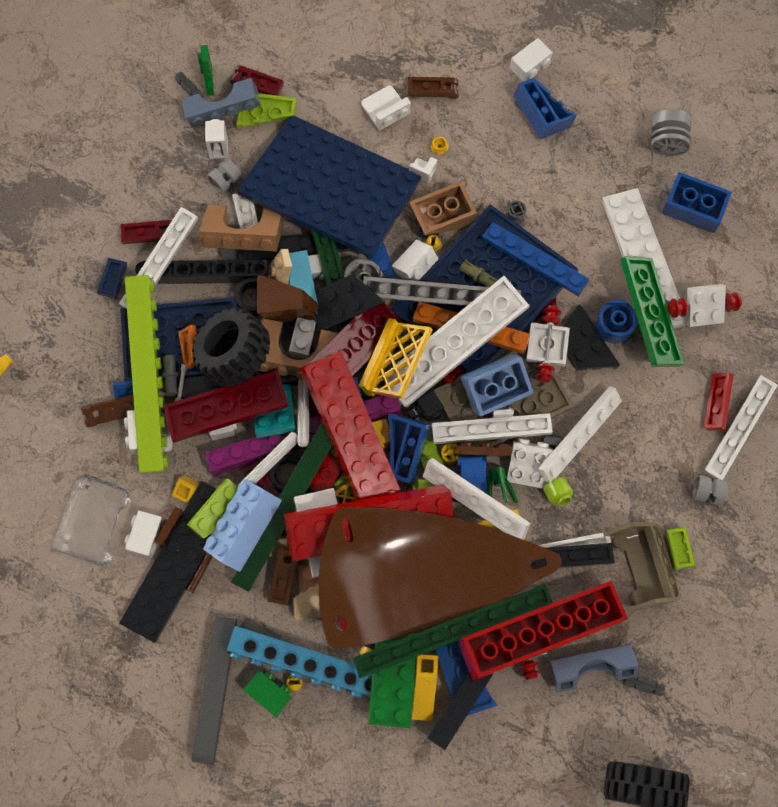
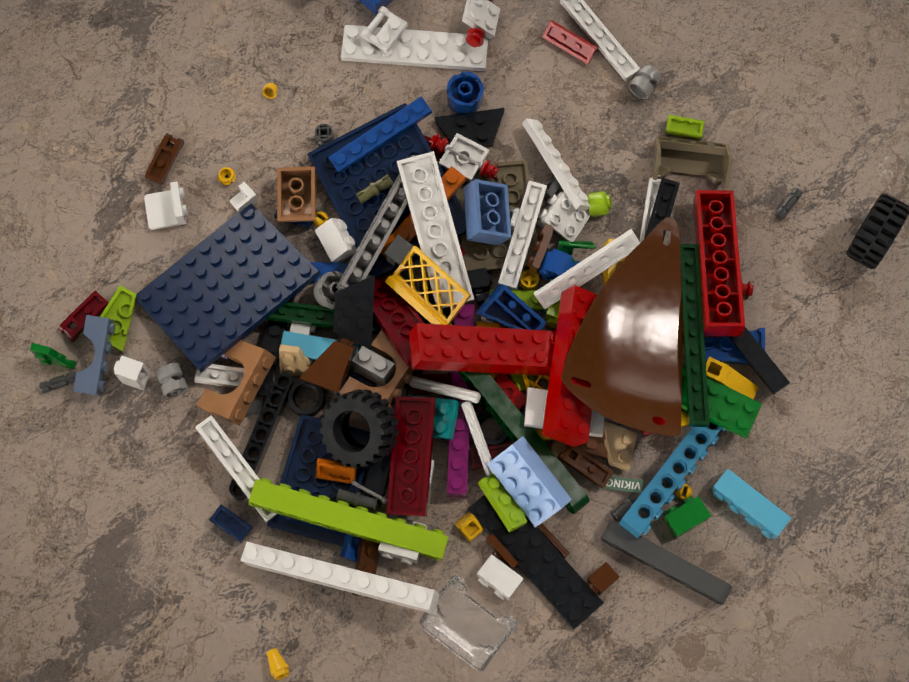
camera: 65 degrees left, 0 degrees up
dark red plate [121,220,172,245] -> none
white brick [509,38,553,82] -> none
blue wedge [513,78,577,140] -> none
sand blue arch [550,645,639,693] -> none
green plate [620,256,684,367] -> none
none -> white brick [241,542,440,614]
none -> yellow hinge [262,83,278,99]
none -> white plate [360,6,408,53]
none -> dark grey brick [384,235,413,266]
none -> reddish brown brick [587,562,620,595]
none -> sand green sticker [603,476,644,493]
none -> medium azure brick [711,469,791,539]

